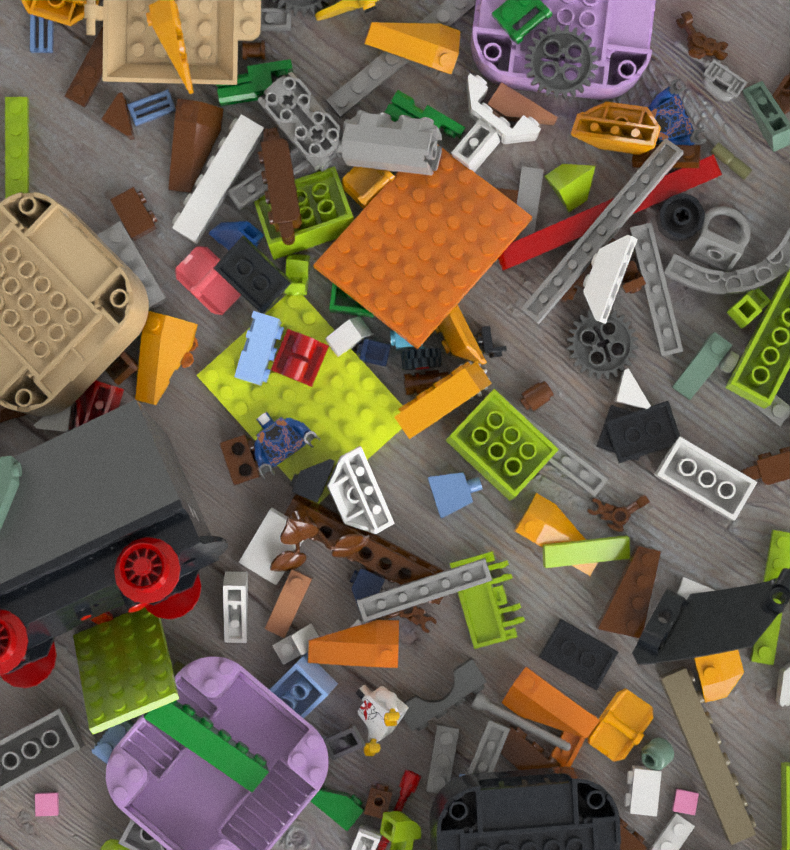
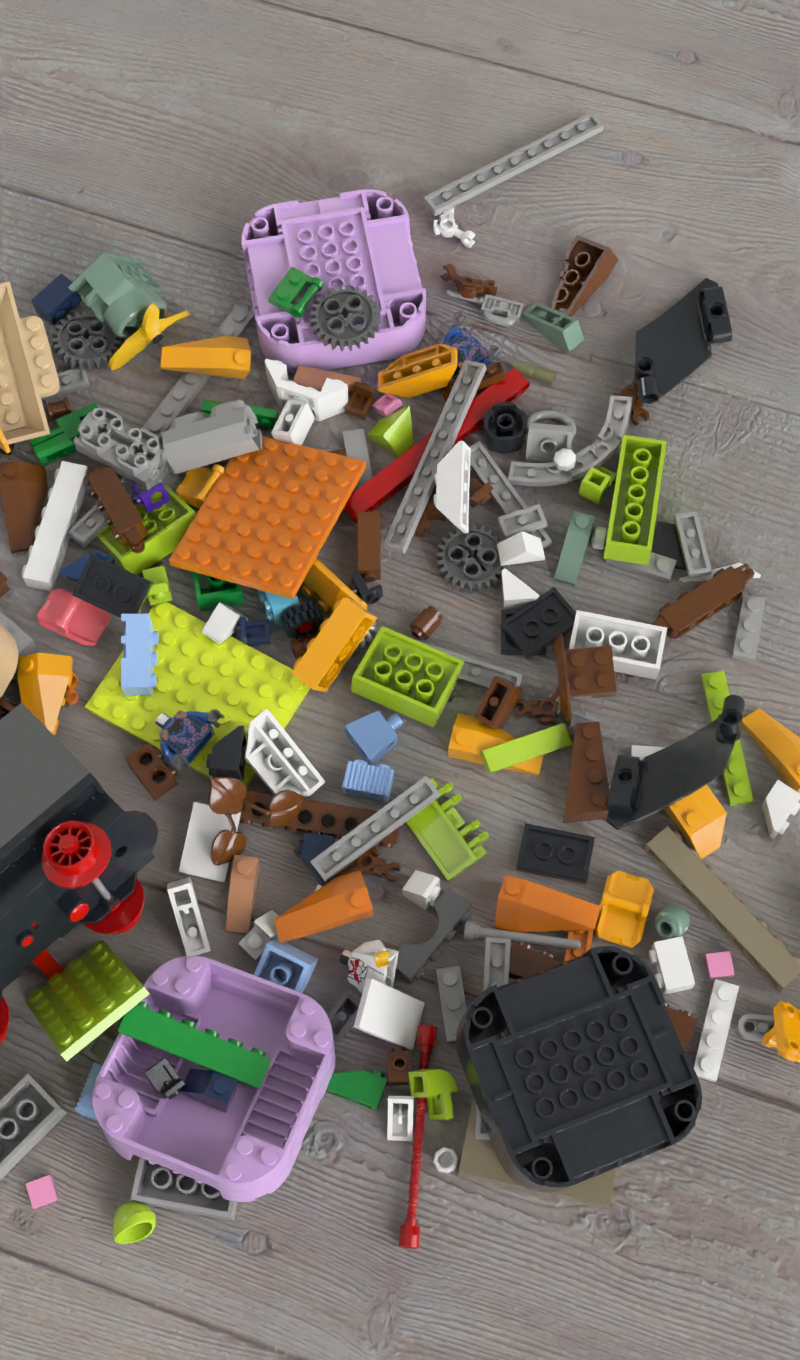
camera: 15 degrees left, 20 degrees down
red plate [271,329,329,387] -> none
none -> dark purple bracket [131,482,170,513]
none -> bracket [143,1057,186,1099]
none -> dark blue slope [181,1068,238,1113]
none -> light blue brick [342,759,394,802]
none -> reddish brown bracket [344,382,375,420]
none -> white tile [353,979,425,1050]
none -> reddish brown slope [358,512,381,582]
none -> bright pink tile [372,393,402,418]
none -> white slope [402,870,441,911]
none -> reddish brown brick [474,676,524,729]
none -> light grey plate [497,504,547,540]
none -> white slope [497,531,545,566]
none -> reddish brown piece [552,633,617,727]
none -> white tile [554,448,576,471]

